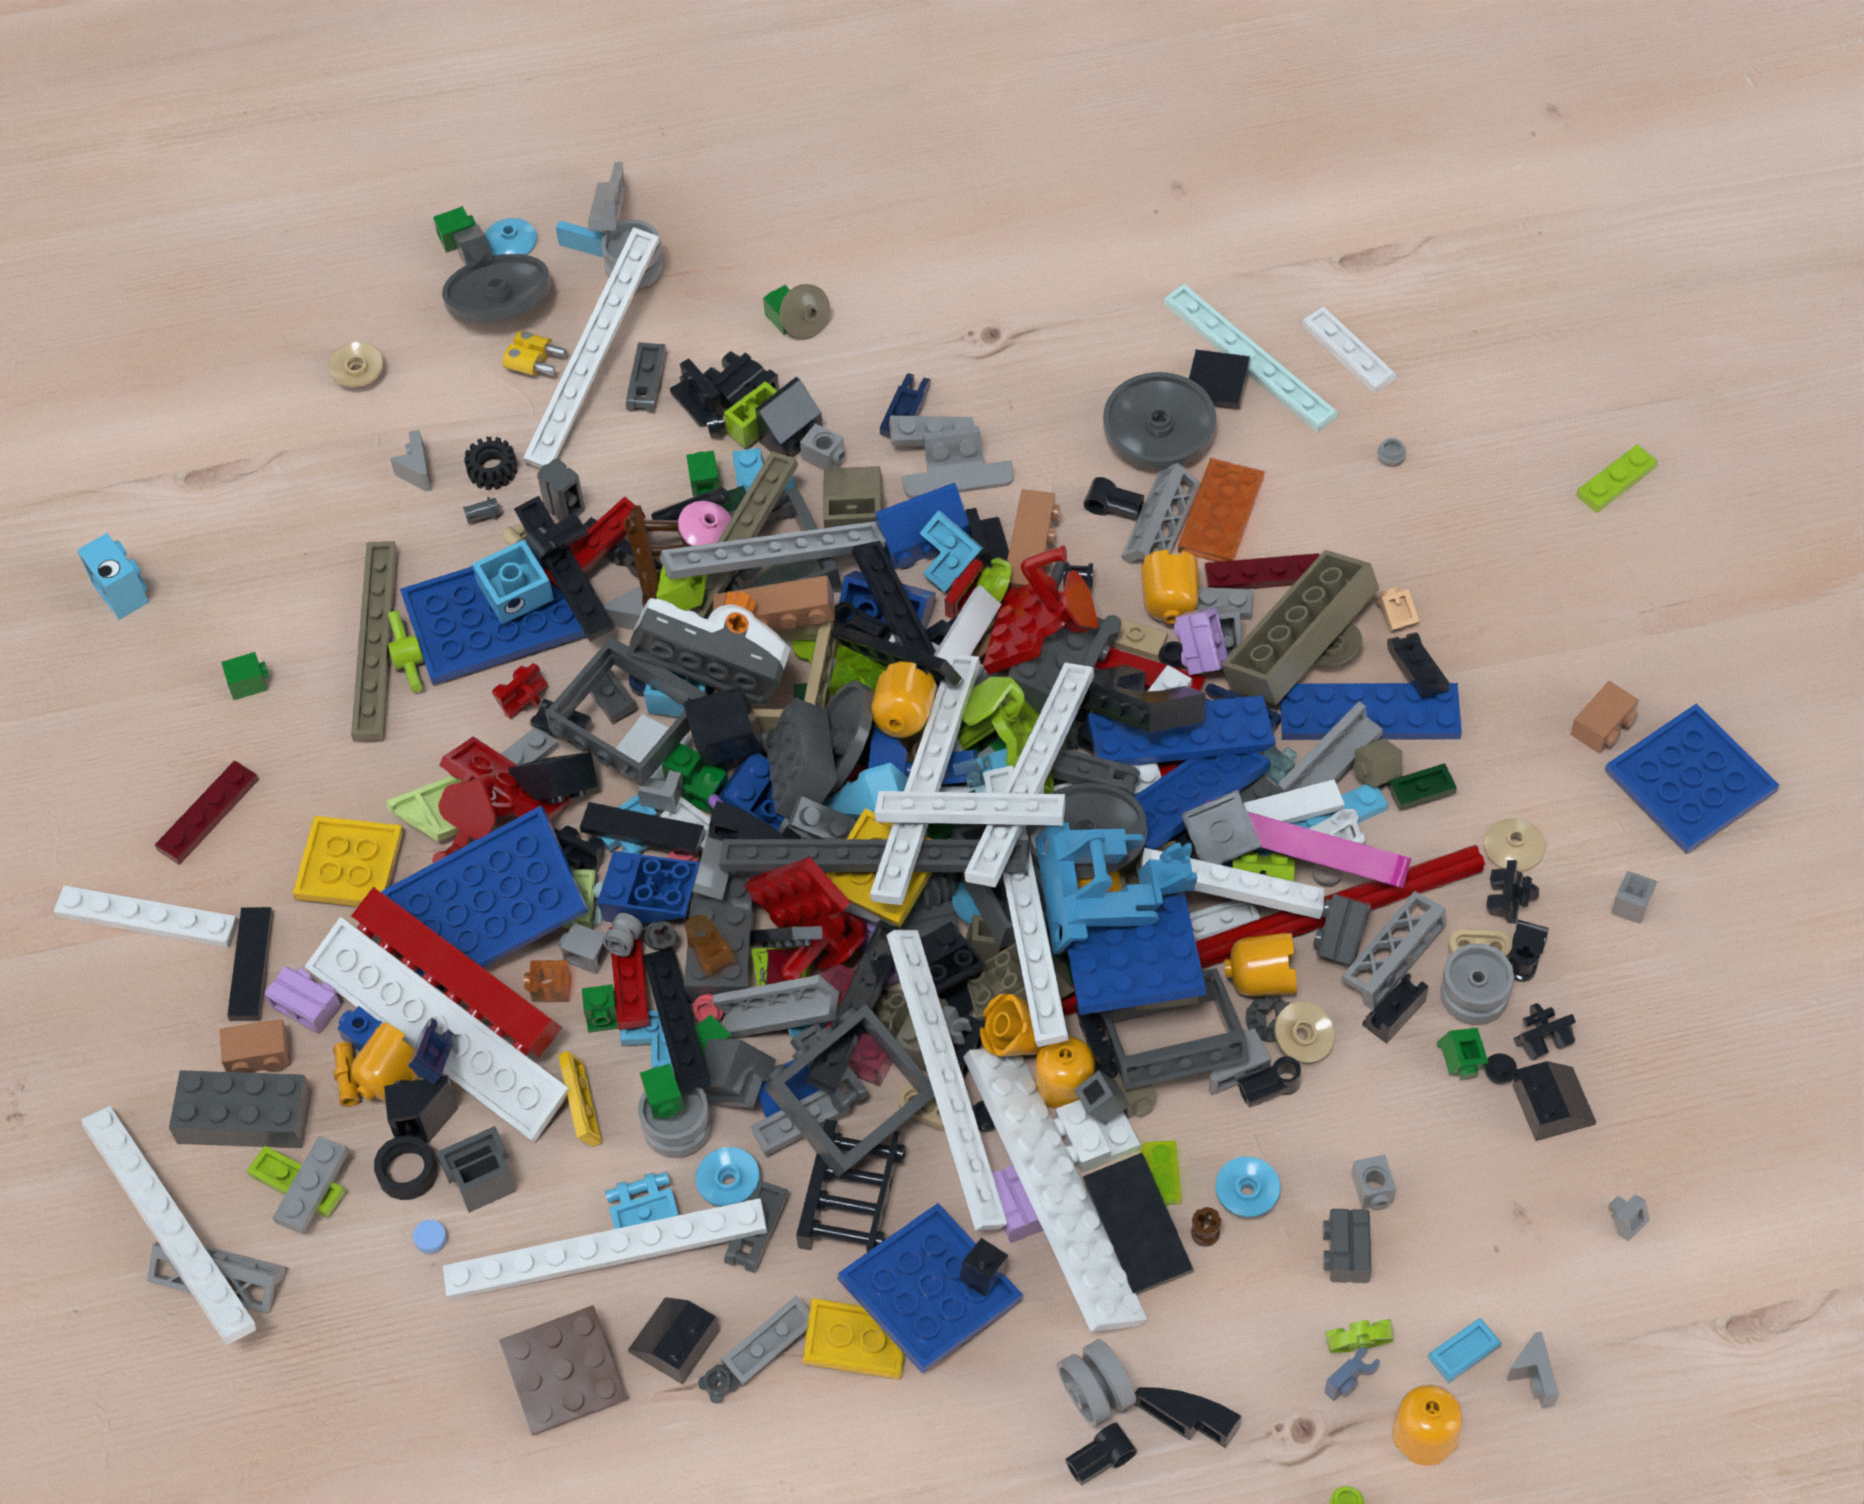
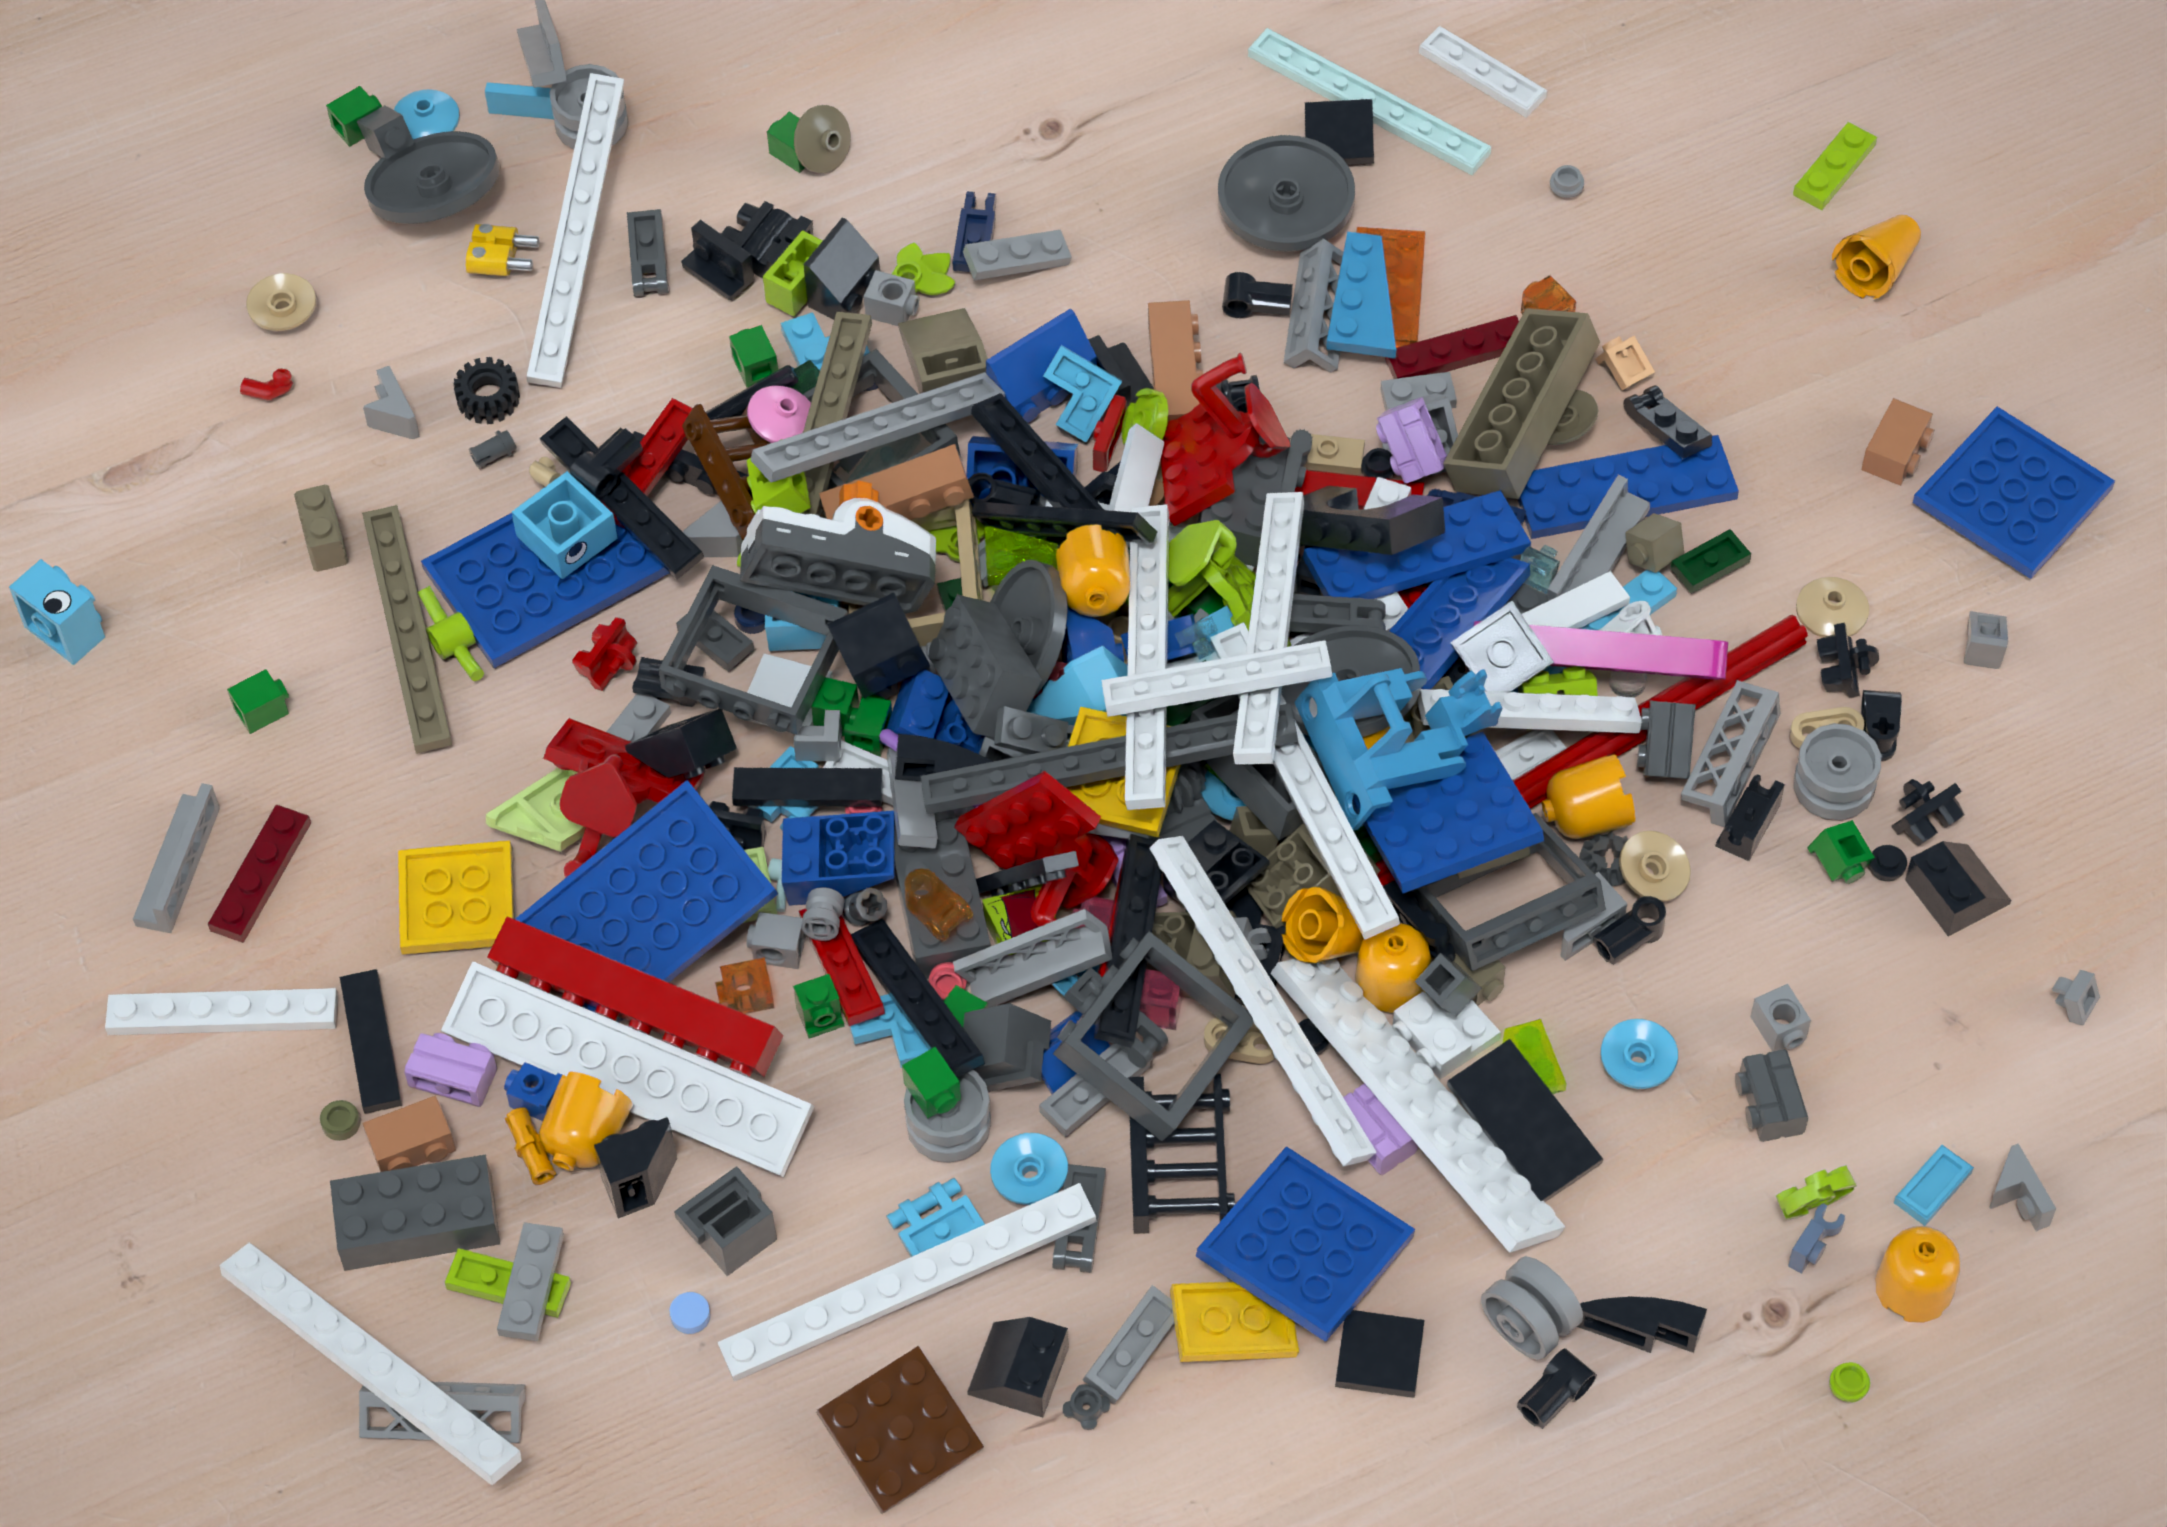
camera: 15 degrees left, 0 degrees up
black tyre [374,1135,437,1200] -> none
dark blue hinge [408,1018,454,1085] -> none
dark grey brick [537,458,585,521] -> none
yellow tile [558,1051,602,1147] -> none
black plate [706,410,726,438] -> none
light grey plate [902,426,1013,499] -> none
black brick [959,1237,1009,1297] -> none
light orange cylinder [1141,550,1198,624] -> none
reddish brown bush [1191,1207,1221,1247] -> none
none -> light grey fence [133,783,220,933]
none -> red arm [240,368,293,401]
none -> dark tan brick [294,484,348,572]
none -> olive tile [320,1100,360,1141]
none -> lime plate [892,243,955,295]
none -> dark azure wing [1326,231,1396,358]
none -> black tile [1335,1310,1425,1398]
none -> clear orange brick [1521,275,1576,315]
none -> light orange cone [1832,215,1921,299]

